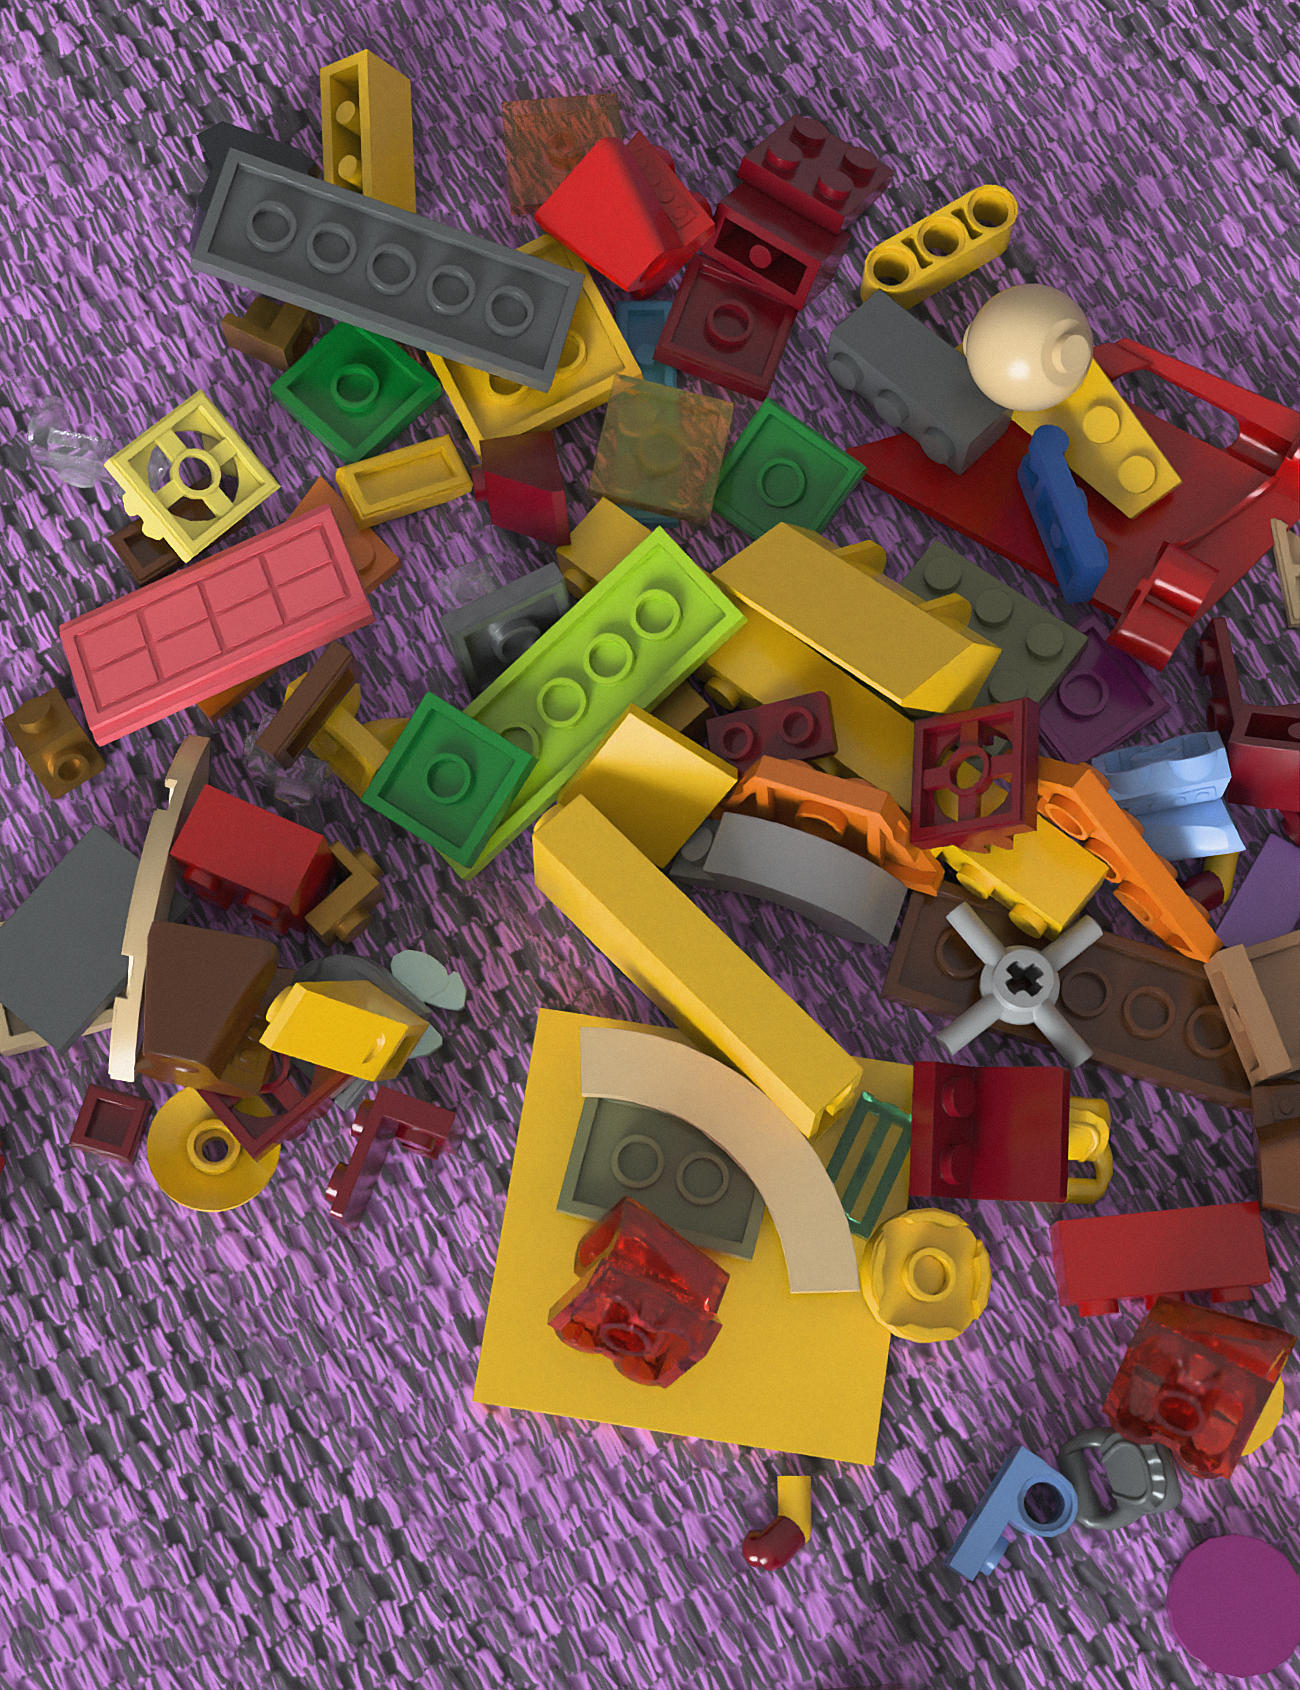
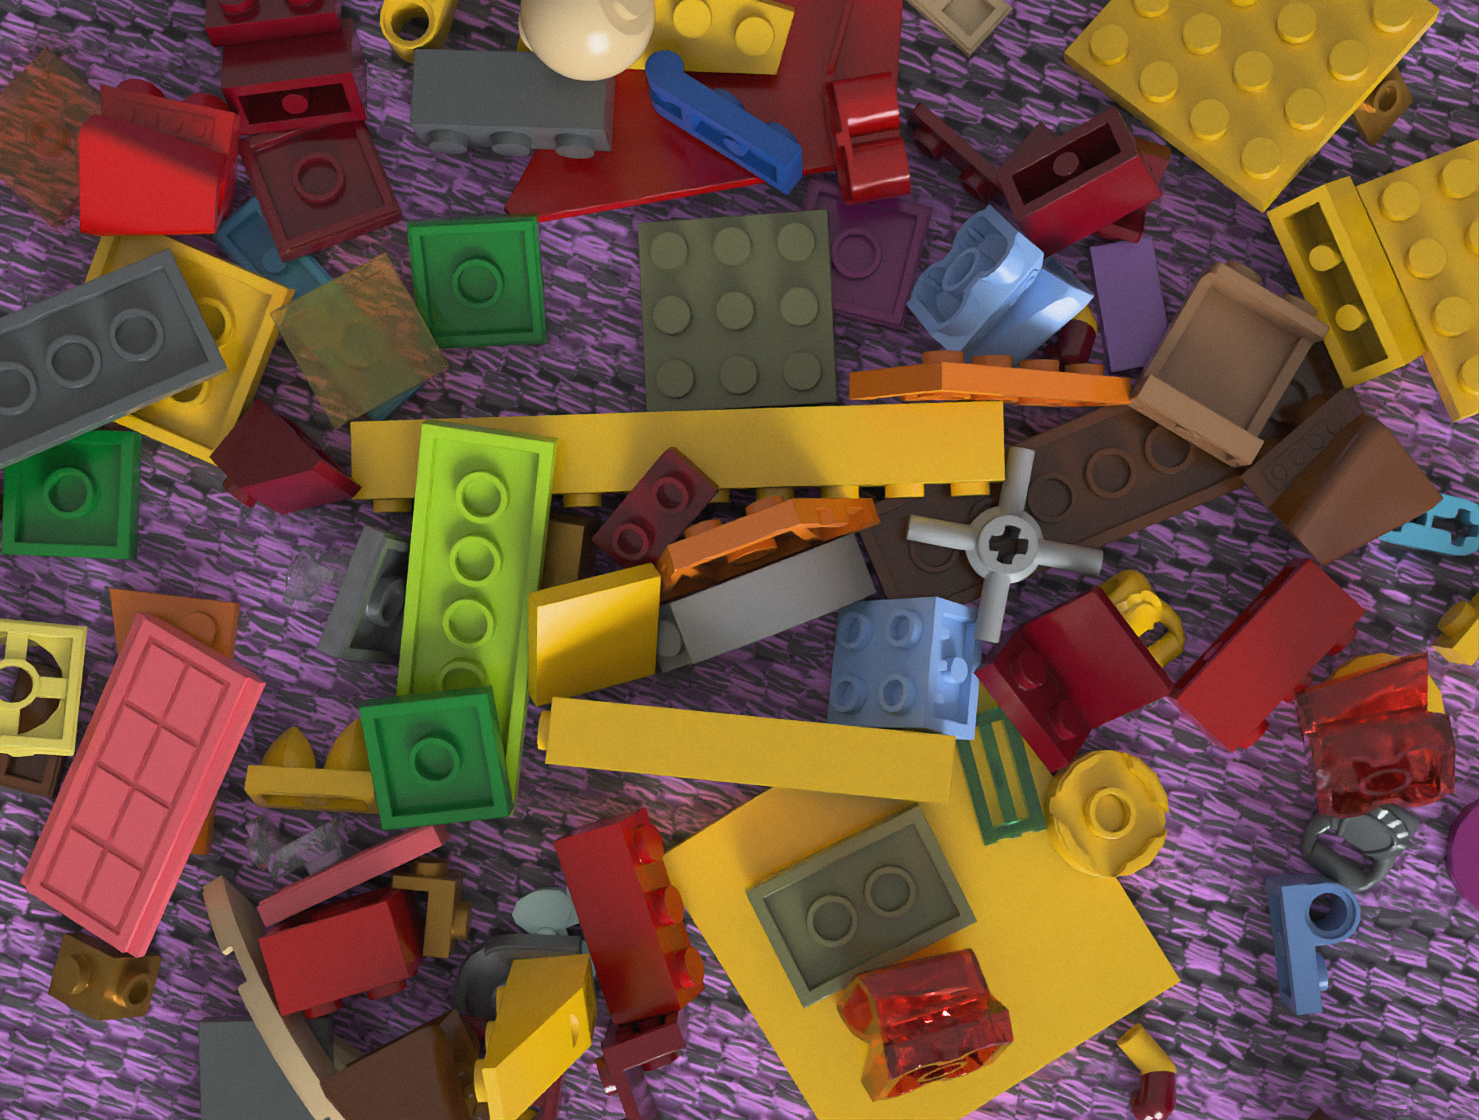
camera: 40 degrees left, 15 degrees up
reddish brown tile [255,640,363,771] -> none
yellow tile [335,434,473,530] -> none
tan tile [580,1027,860,1294] -> none
yellow piece [711,522,1003,714] -> none
dark red piece [910,697,1040,854] -> none
none -> coral tile [256,824,451,928]
none -> red brick [553,807,706,1026]
none -> light blue bracket [827,597,983,740]

